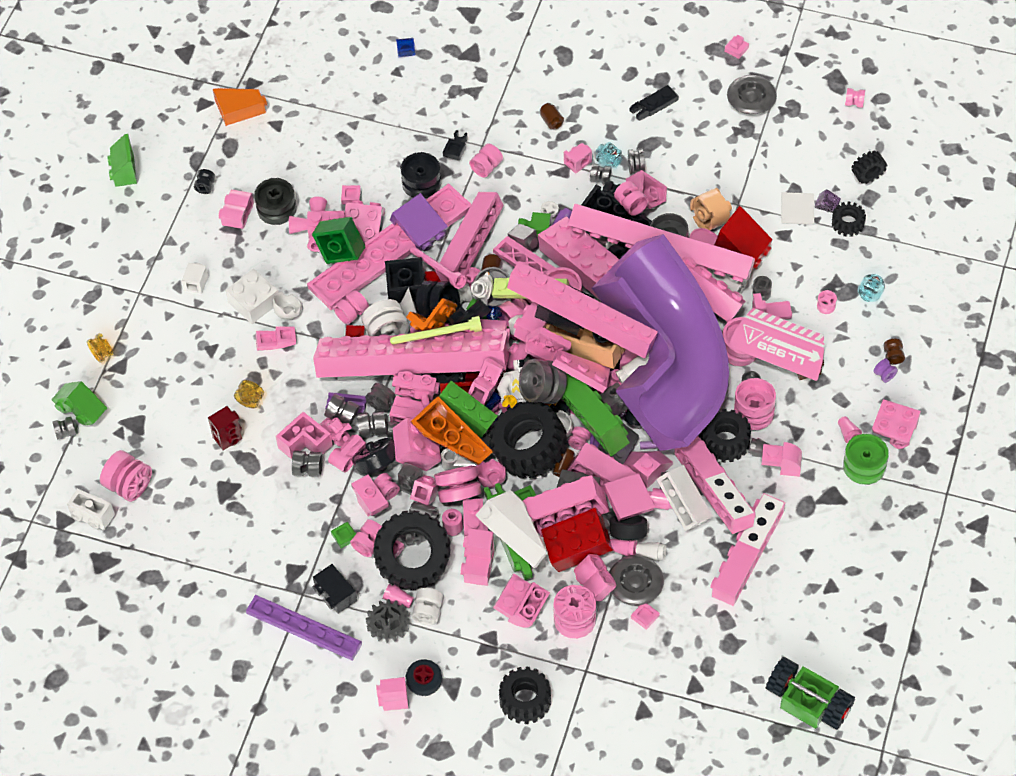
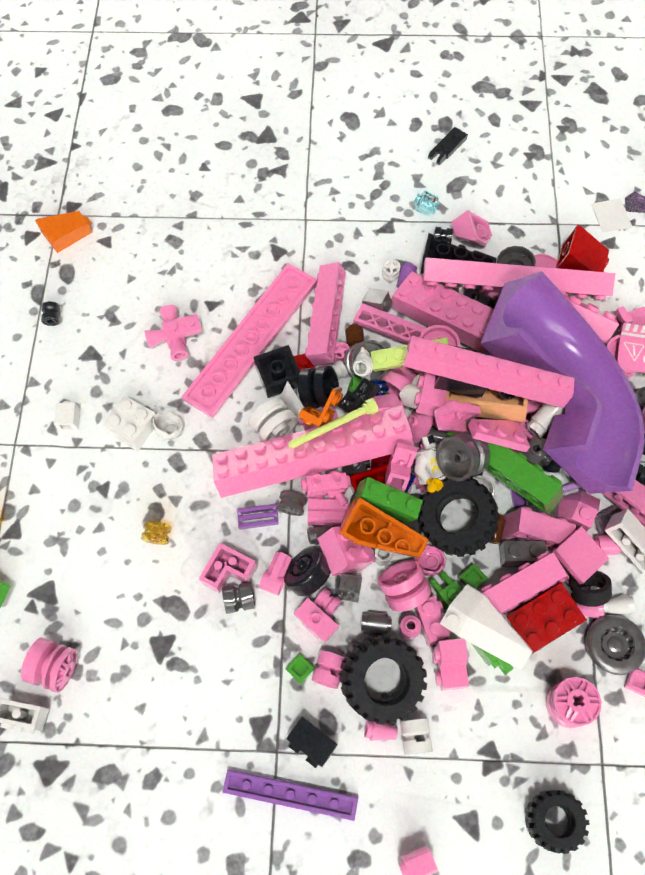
camera: 15 degrees left, 10 degrees up
dark red brick [208,406,242,451] -> none
bright pink brick [219,190,254,229] -> none
pearl dark grey wheel [254,178,297,225] -> none
bright pink slope [255,327,296,350] -> none
green brick [312,217,366,264] -> none
bright pink hips [320,417,352,447] -> none
flat silver wheel [324,394,360,425] -> none
bright pink wheel [333,290,369,325] -> none
bright pink plate [341,185,361,204] -> none
bright pink bracket [345,200,385,242] -> none
red plate [345,325,366,337] -> none
flat silver wheel [357,410,387,438] -> none
dark grey gear [365,599,410,643] -> none
medium lavender panel [390,193,448,251] -> none
clear blue plate [396,38,415,57] -> none
black wheel [400,152,441,199] -> none
black wheel [405,659,442,696] -> none
bright pink piece [410,247,467,289] -> none
bright pink brick [410,475,439,505] -> none
black plate [443,130,468,161] -> none
bright pink wheel [469,143,503,178] -> none
bright pink brick [493,573,550,628] -> none
bright green brick [518,212,551,237] -> none
reddish brown brick [540,103,564,129] -> none
bright pink brick [564,143,592,173] -> none
bright pink wheel [568,426,591,450] -> none
bright pink brick [574,554,616,601] -> none
flat silver wheel [590,163,612,184] -> none
bright pink wheel [614,181,648,216] -> none
flat silver wheel [628,148,645,175] -> none
light nougat brick [690,188,732,231] -> none
bright pink tile [724,34,749,59] -> none
flat silver wheel [727,75,777,114] -> none
flat silver wheel [752,276,772,301] -> none
bright pink wheel [845,88,865,108] -> none

